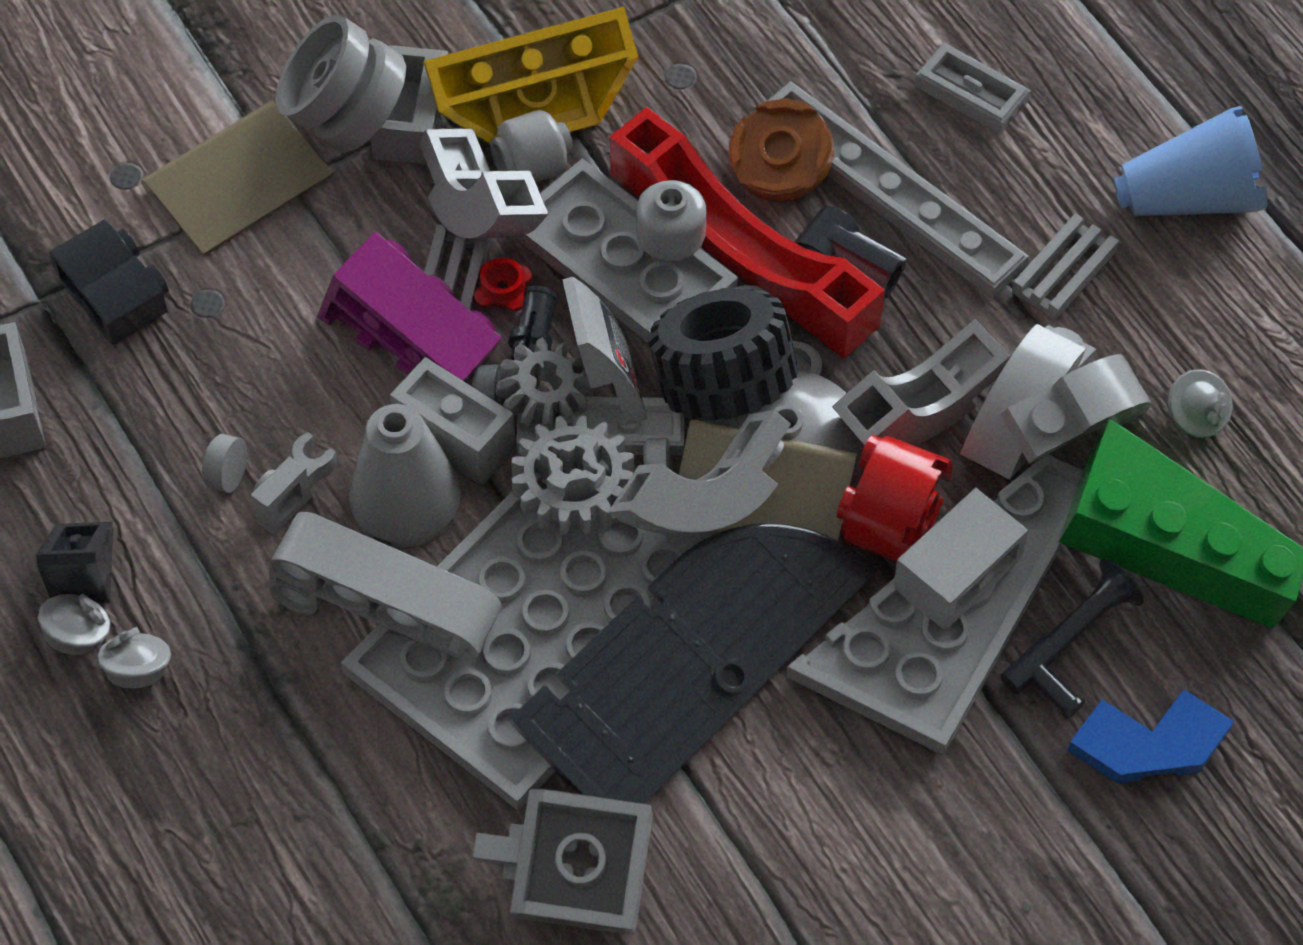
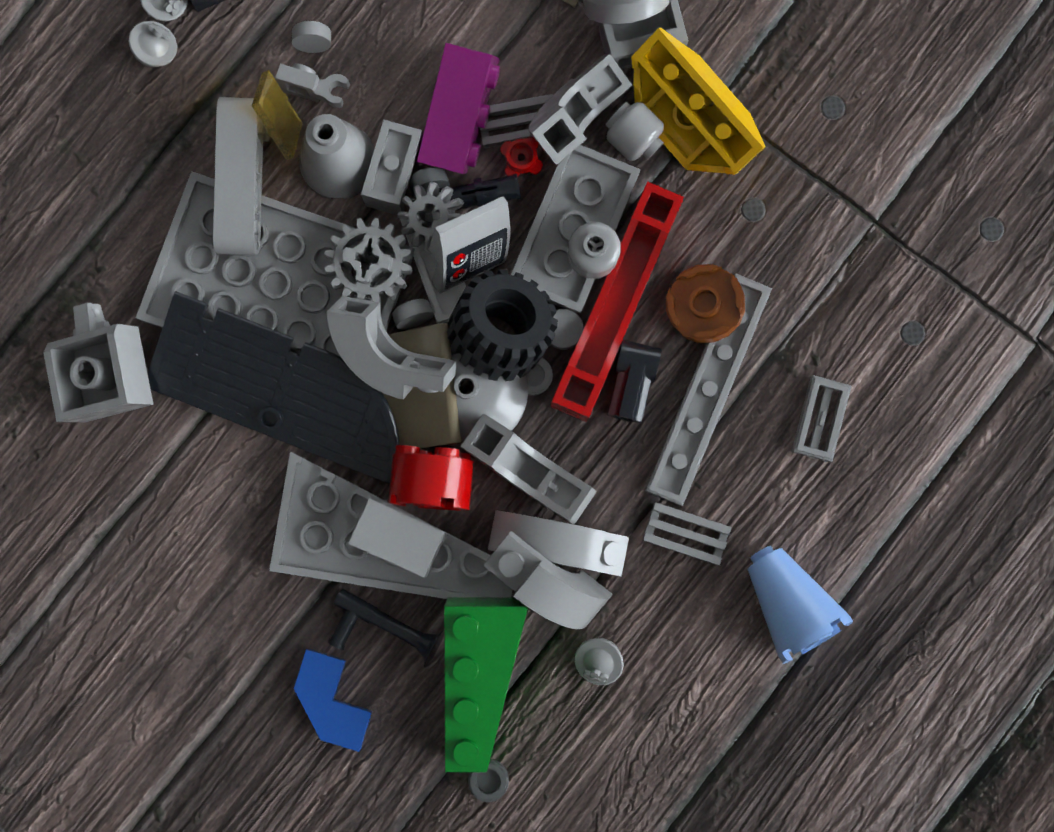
camera: 65 degrees right, 25 degrees up
none -> clear yellow piece [252,70,303,160]

